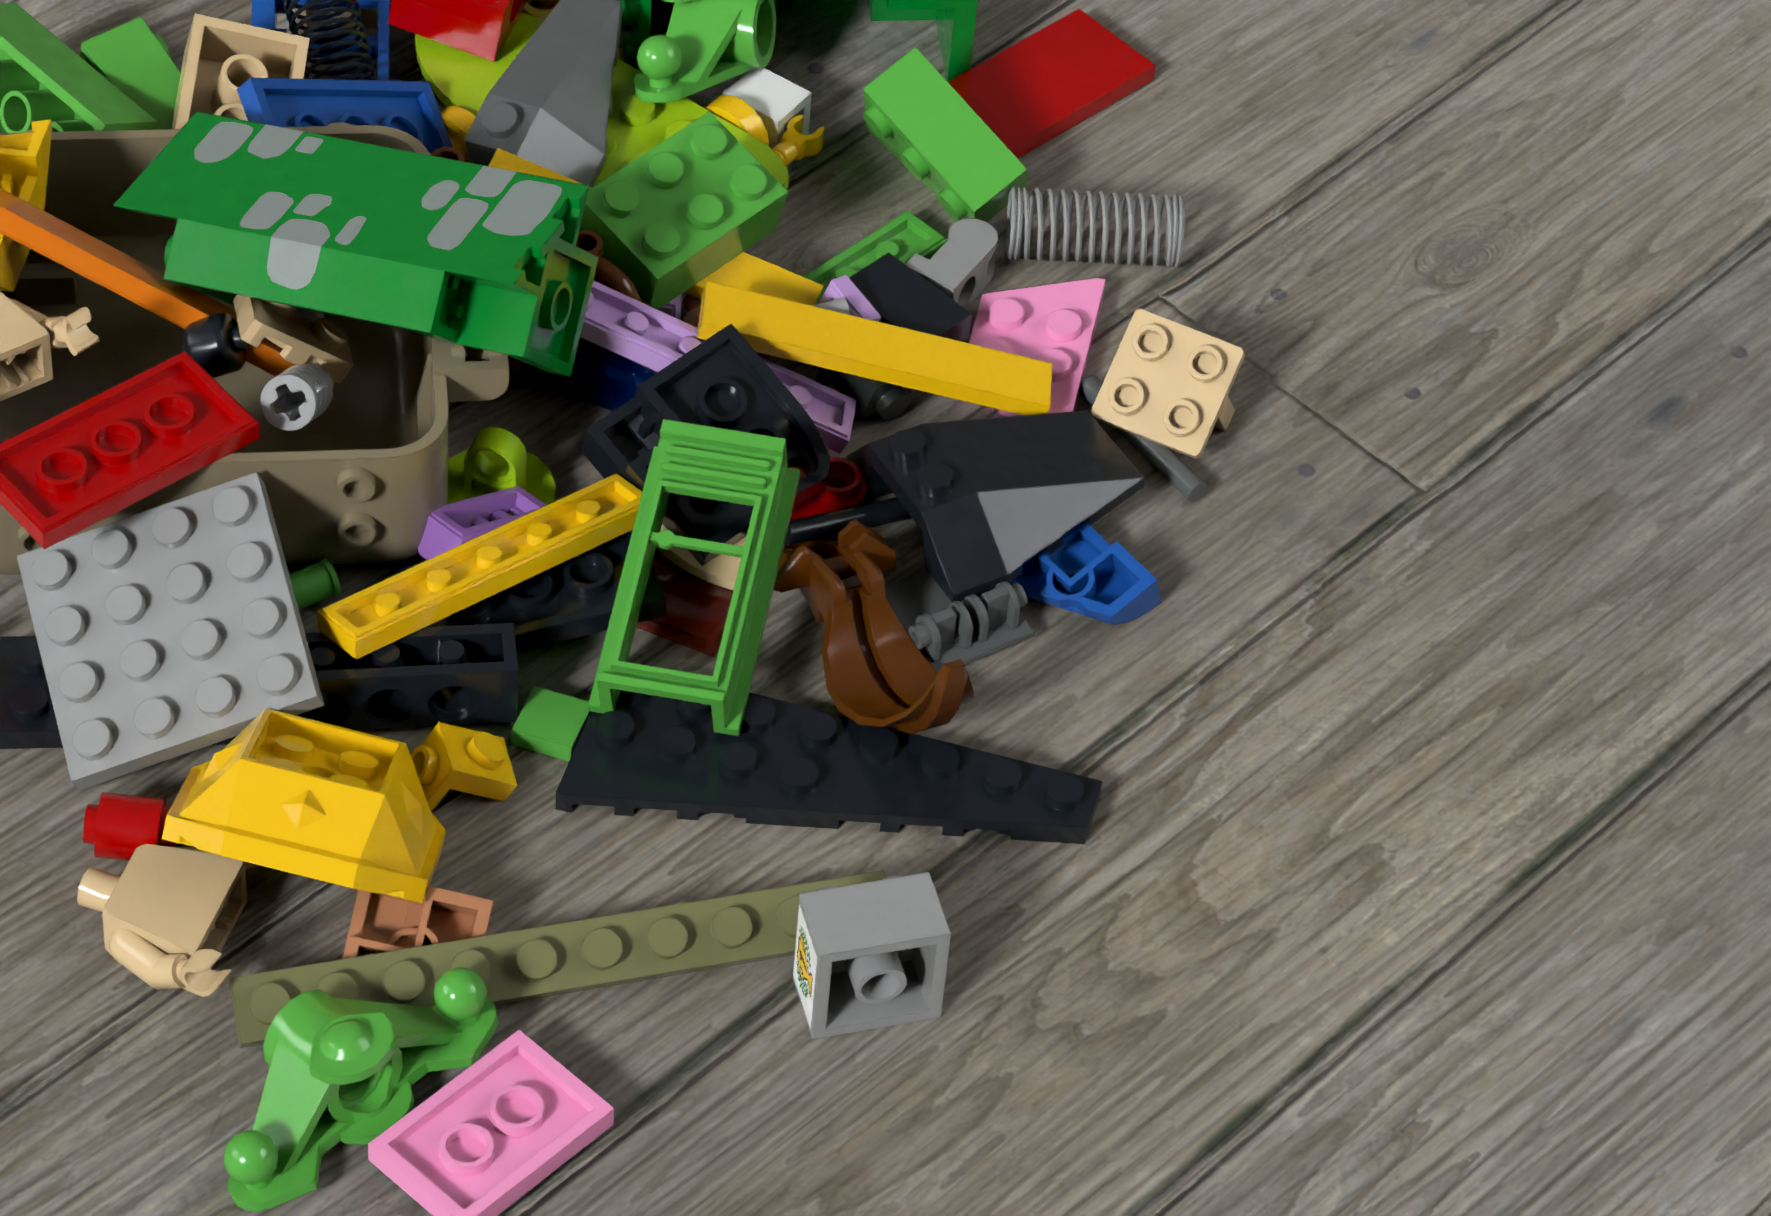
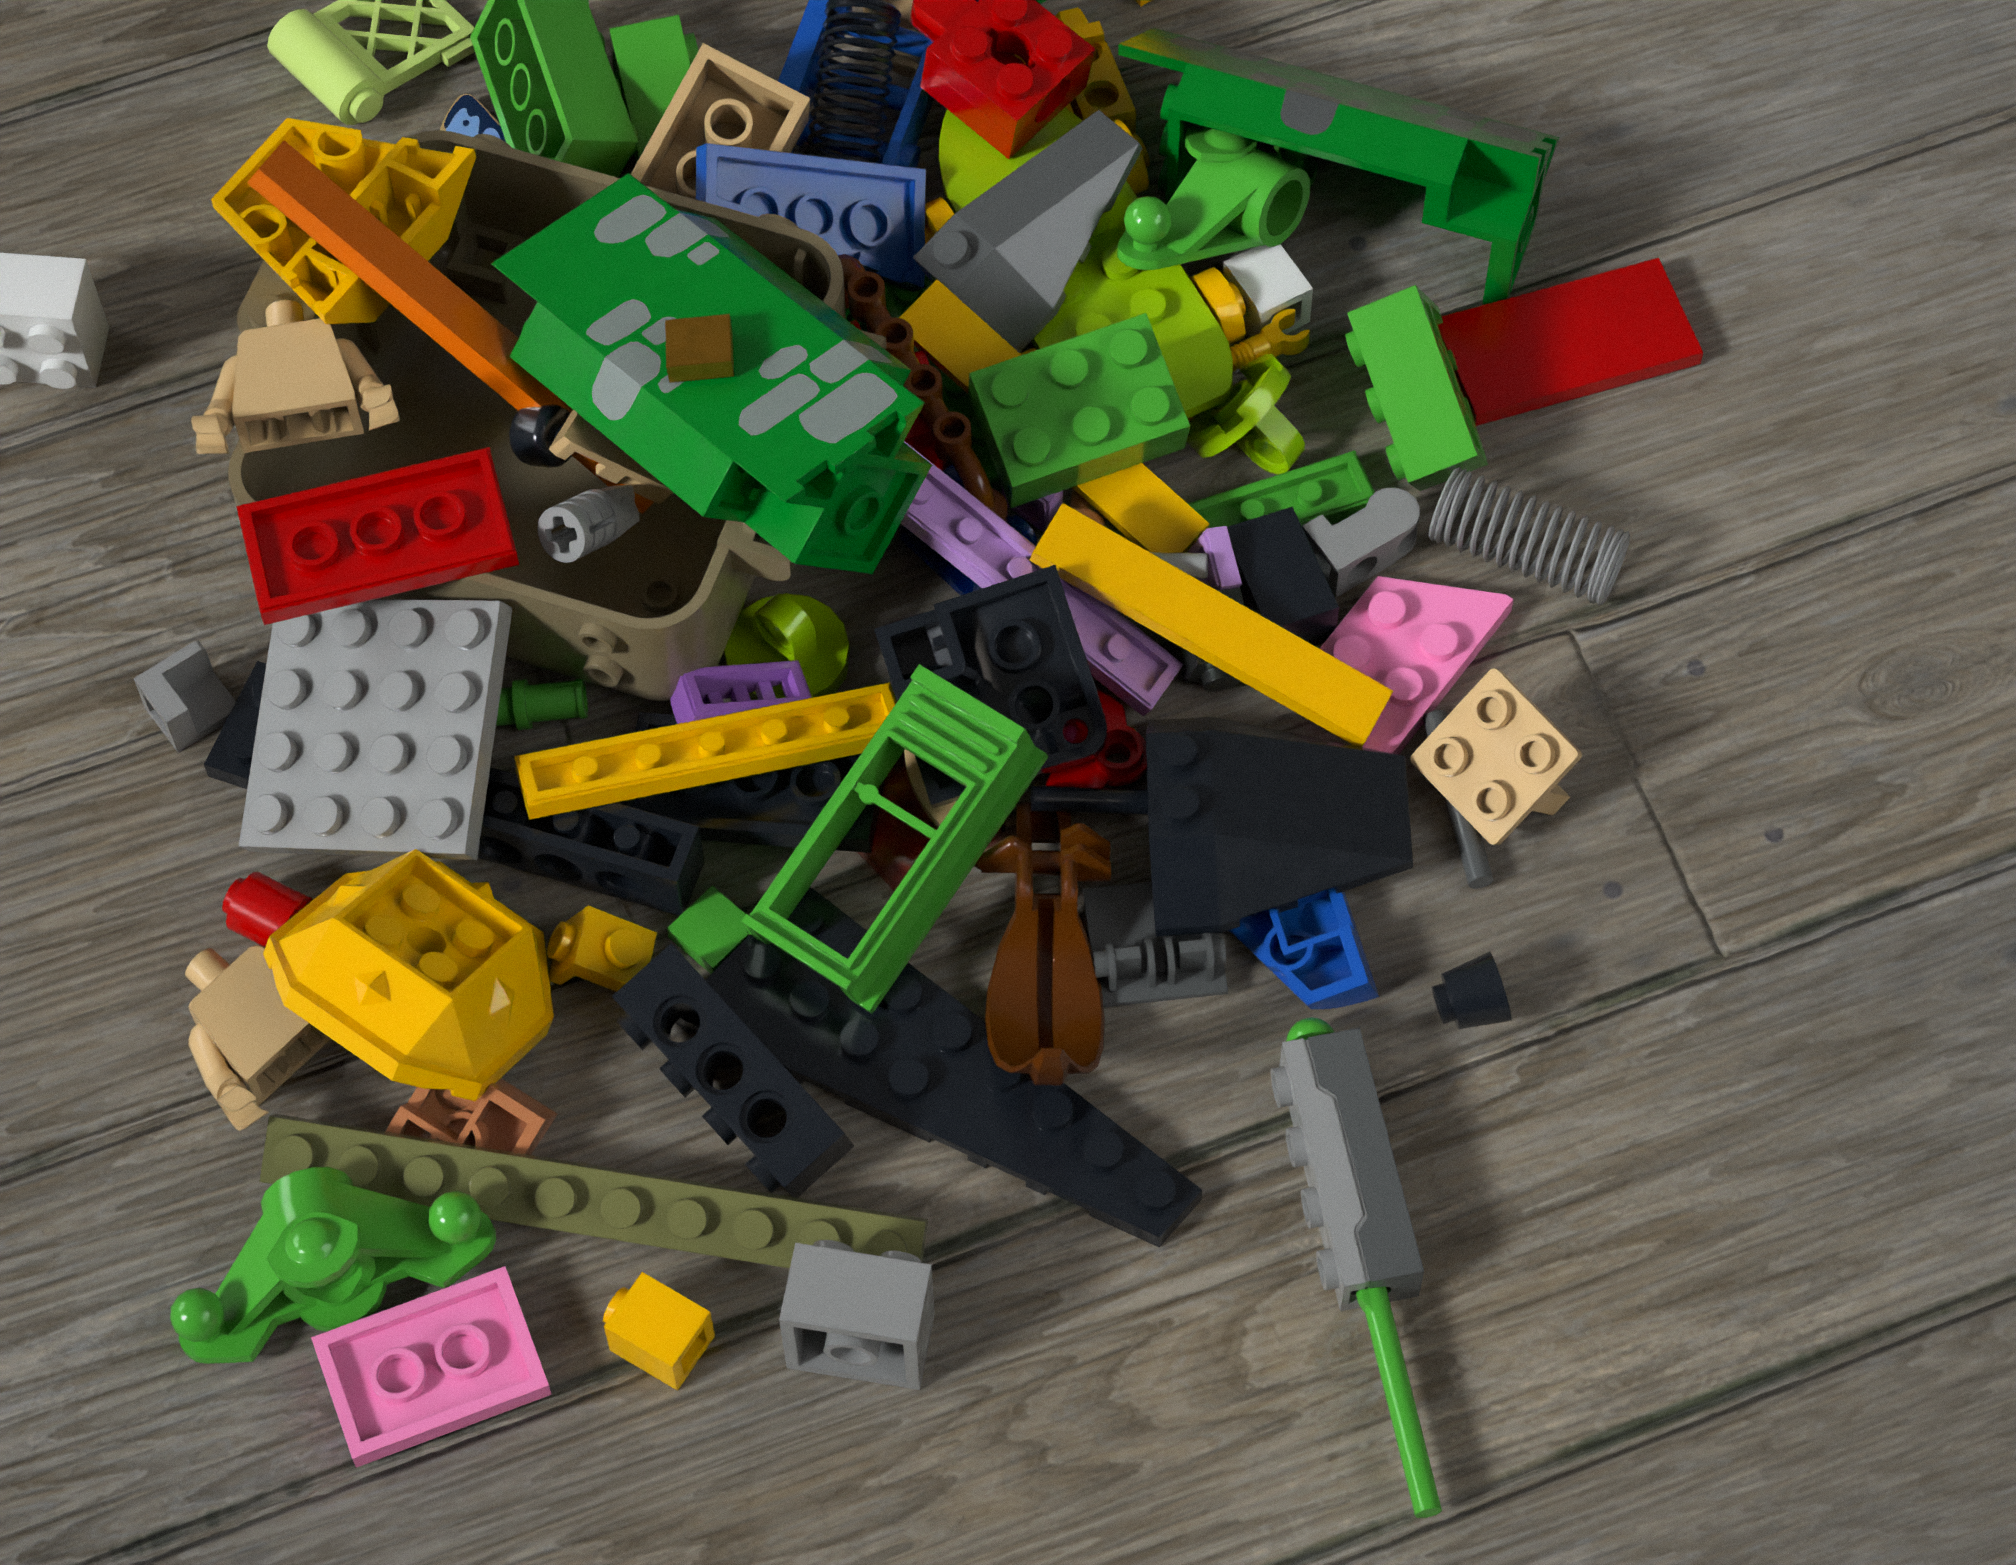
camera: 30 degrees right, 15 degrees up
none -> yellow brick [603,1272,715,1391]
none -> black brick [612,943,854,1198]
none -> pearl gold tile [665,314,734,383]
none -> lime tile [1187,354,1305,475]
none -> piece [1270,1017,1442,1518]
none -> black hat [1431,951,1512,1029]

